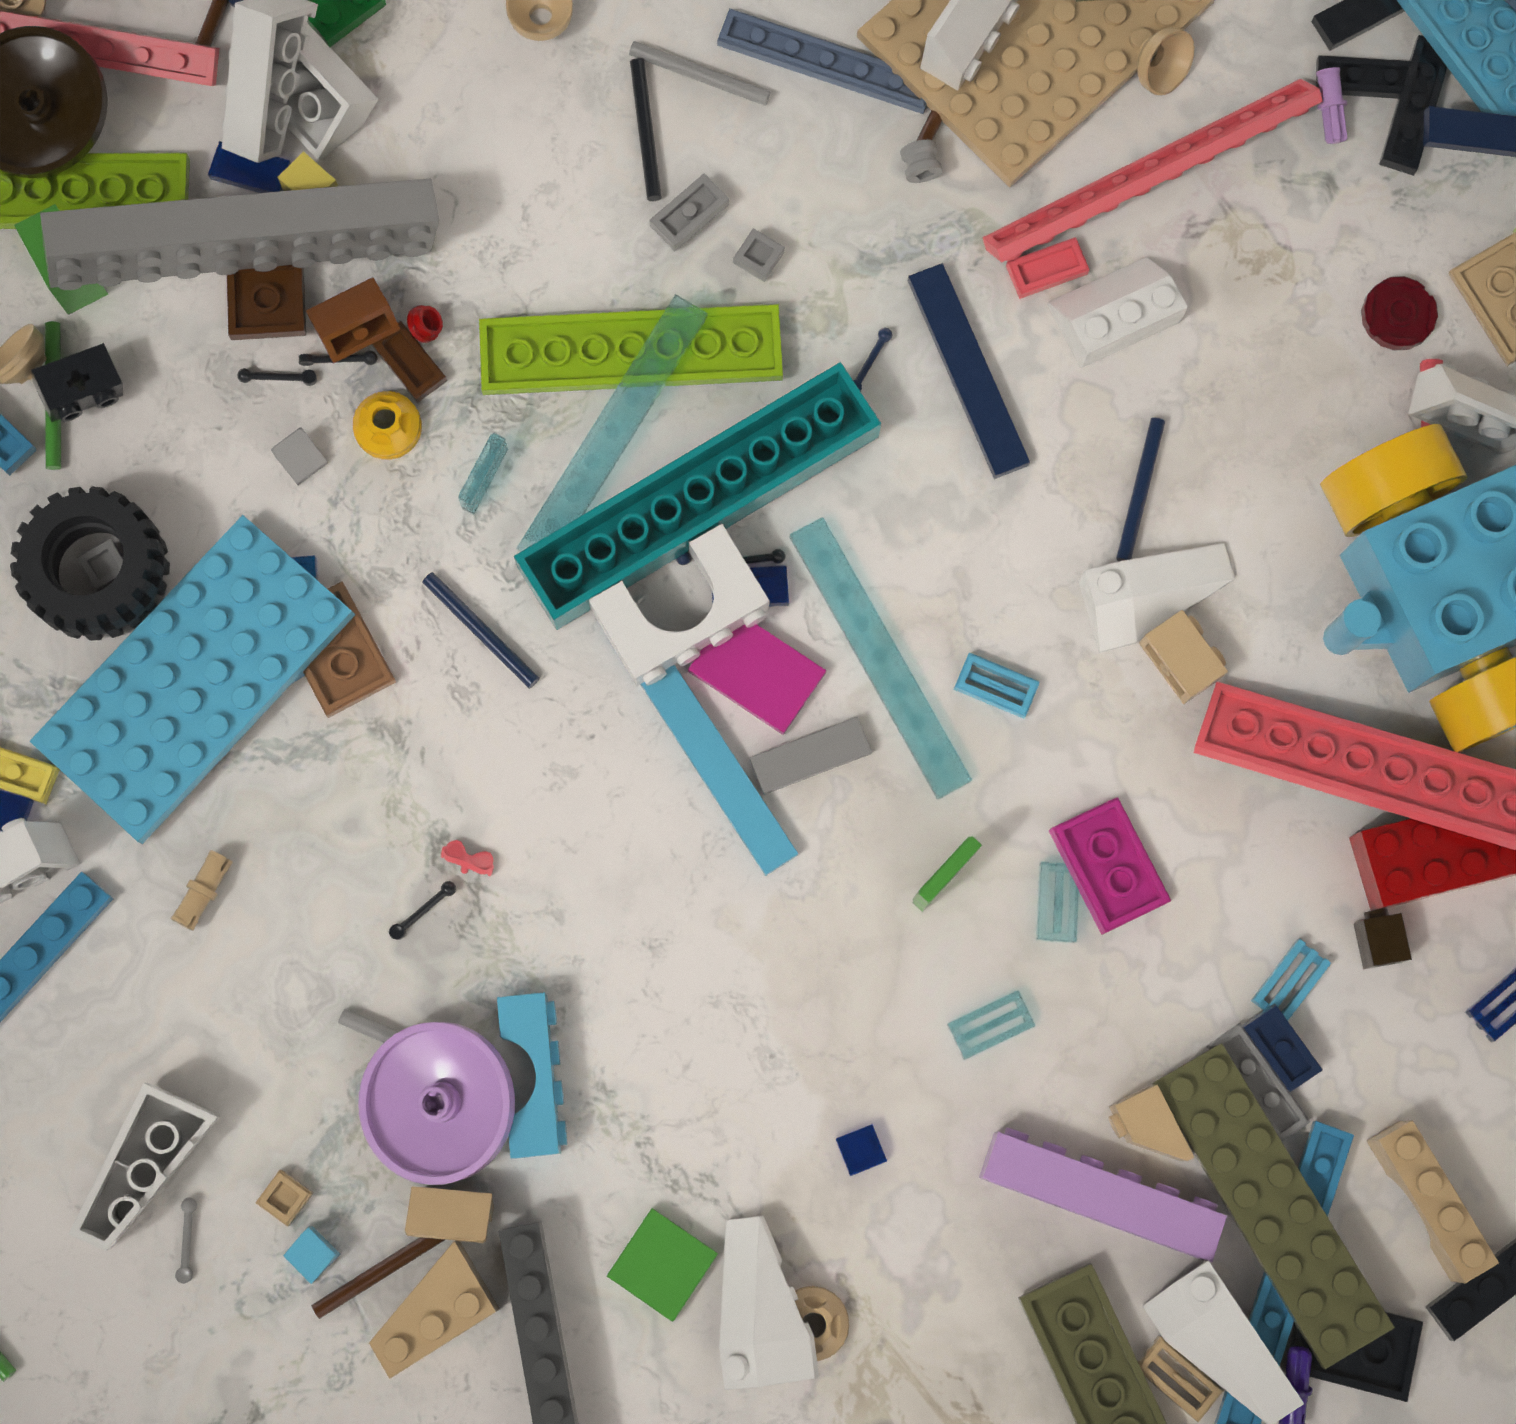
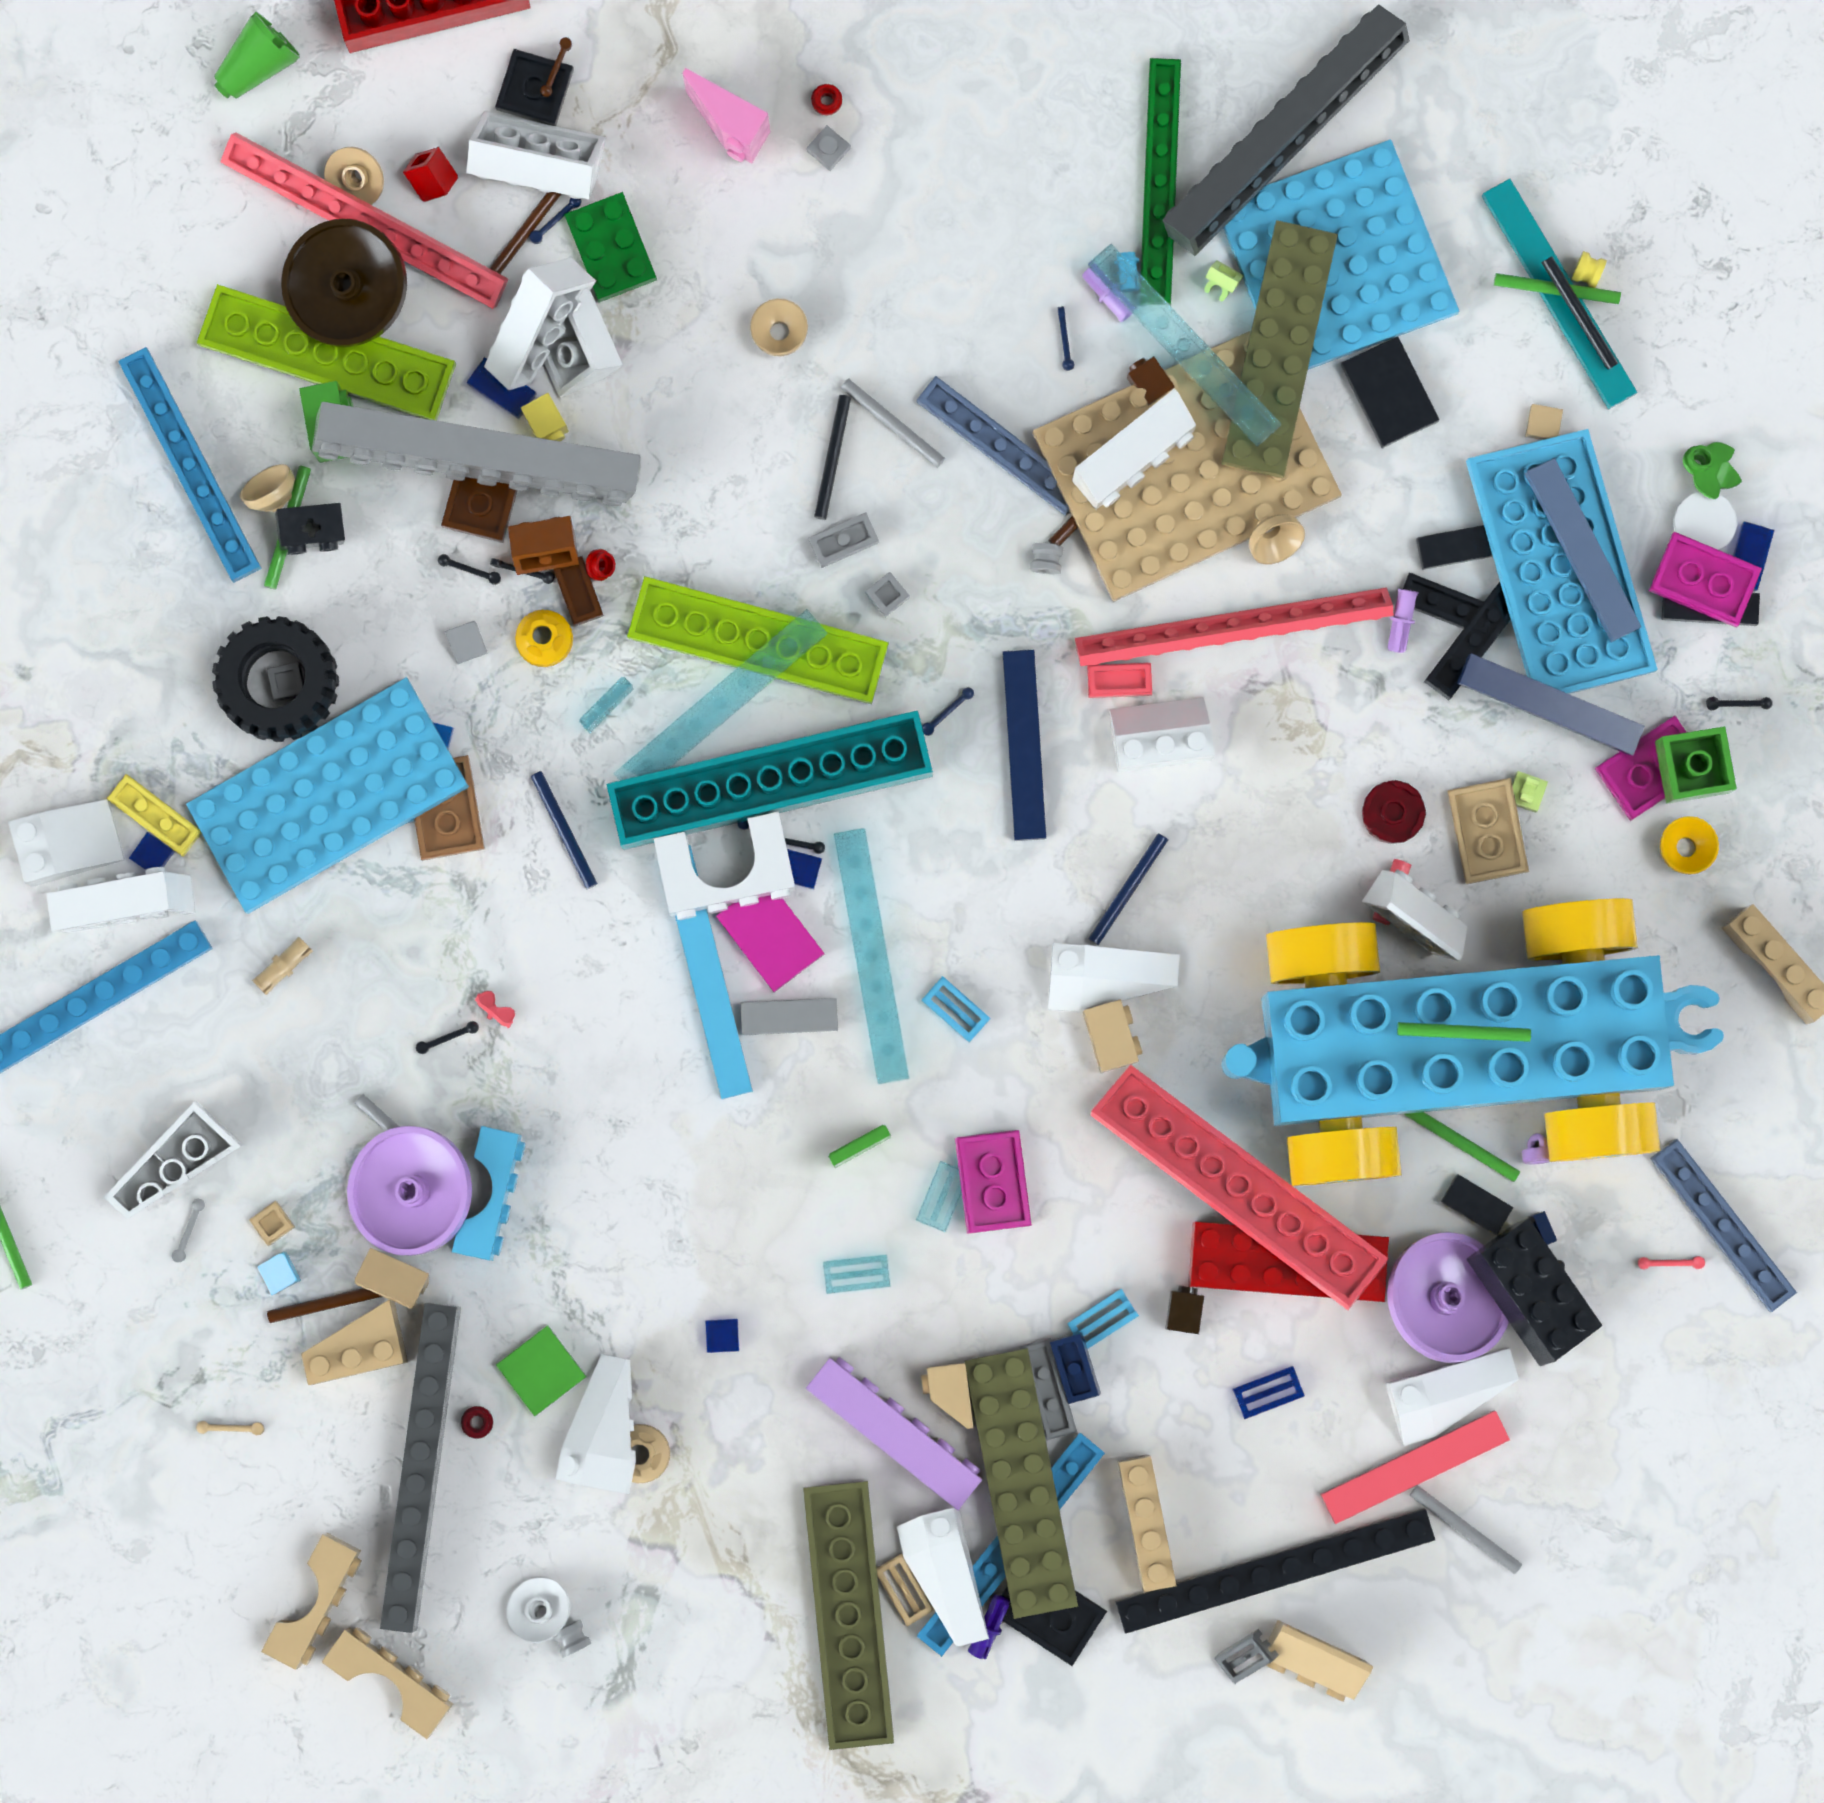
camera: 25 degrees right, 5 degrees up
none -> dark red plate [461,1406,494,1439]

